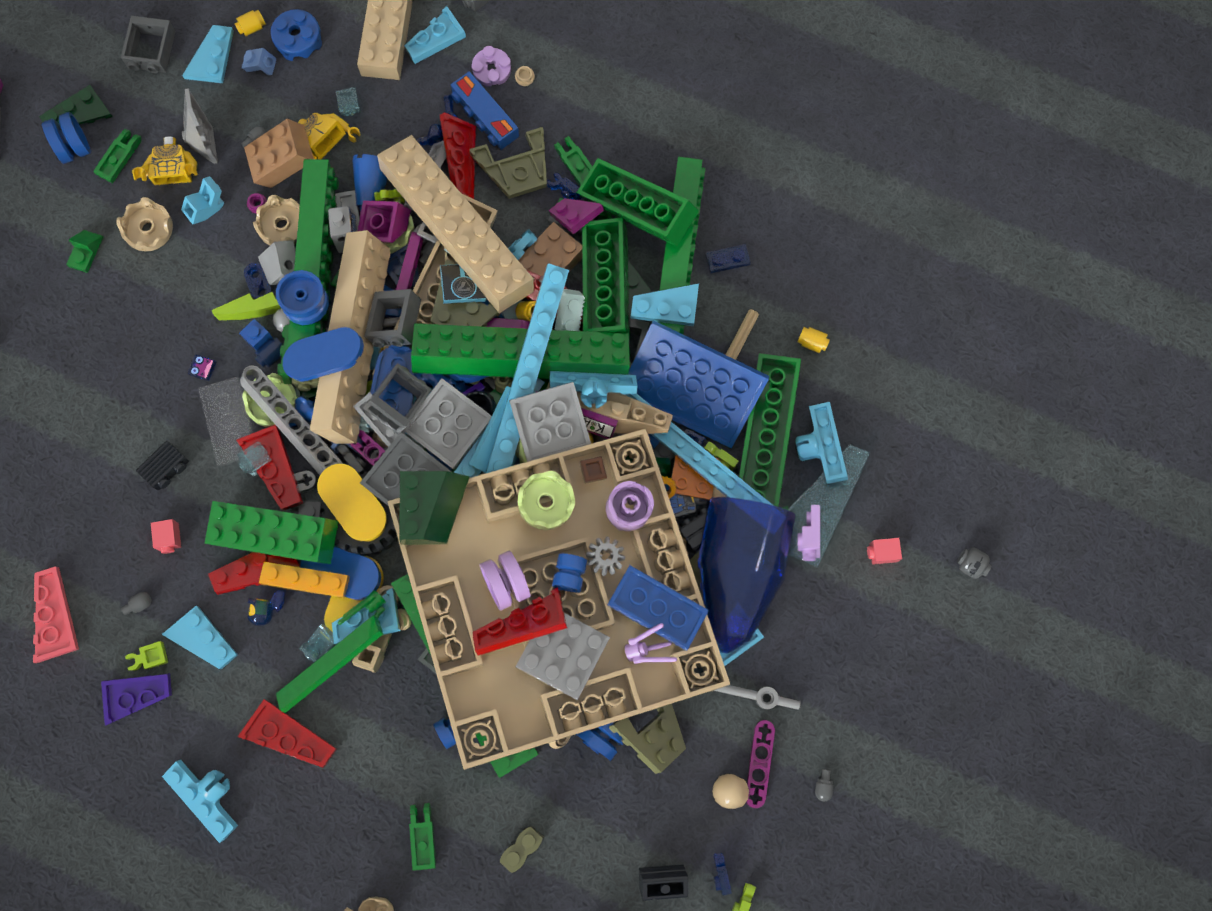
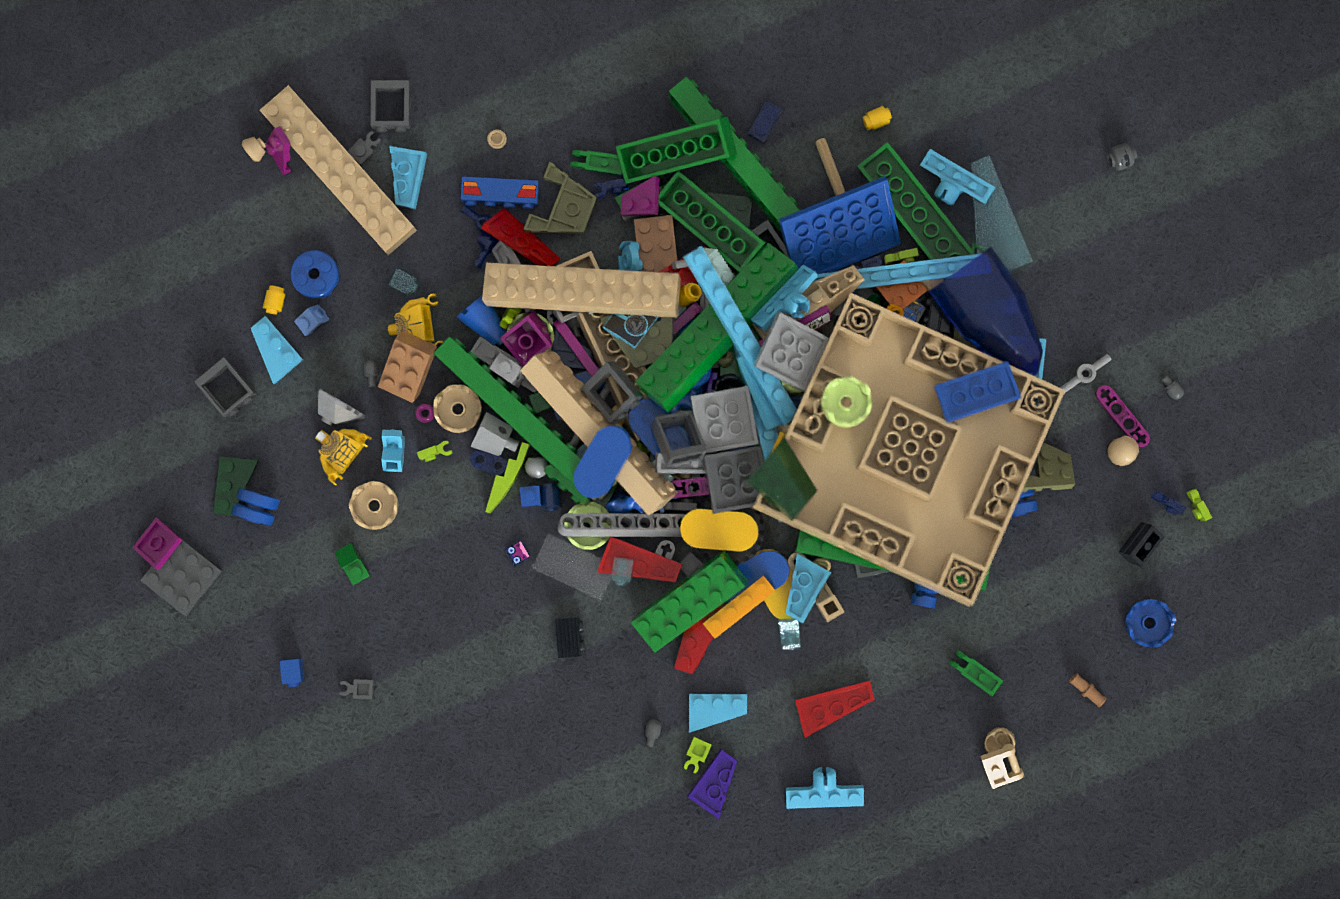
camera: 45 degrees left, 10 degrees up
coral wing [33,566,79,663] -> none
green hinge [94,129,142,184] -> none
coral brick [151,519,181,554] -> none
clear blue piece [247,590,286,626] -> none
blue wheel [276,270,329,325] -> none
green tile [276,615,383,713] -> none
green plant [338,590,386,625] -> none
lavender plate [472,46,511,86] -> none
red wing [472,587,567,656] -> none
lavender wheel [479,550,531,611] -> none
olive brick [500,826,544,873] -> none
light grey plate [516,613,610,700] -> none
blue wheel [552,553,588,593] -> none
reddish brown tile [580,456,607,484] -> none
light grey gear [586,537,625,576] -> none
lavender brick [606,481,654,531] -> none
lavender plant [625,623,677,664] -> none
medium azure wing [631,284,699,326] -> none
lavender plate [798,505,820,561] -> none
coral brick [867,538,902,565] -> none
none -> lime plate [417,441,453,462]

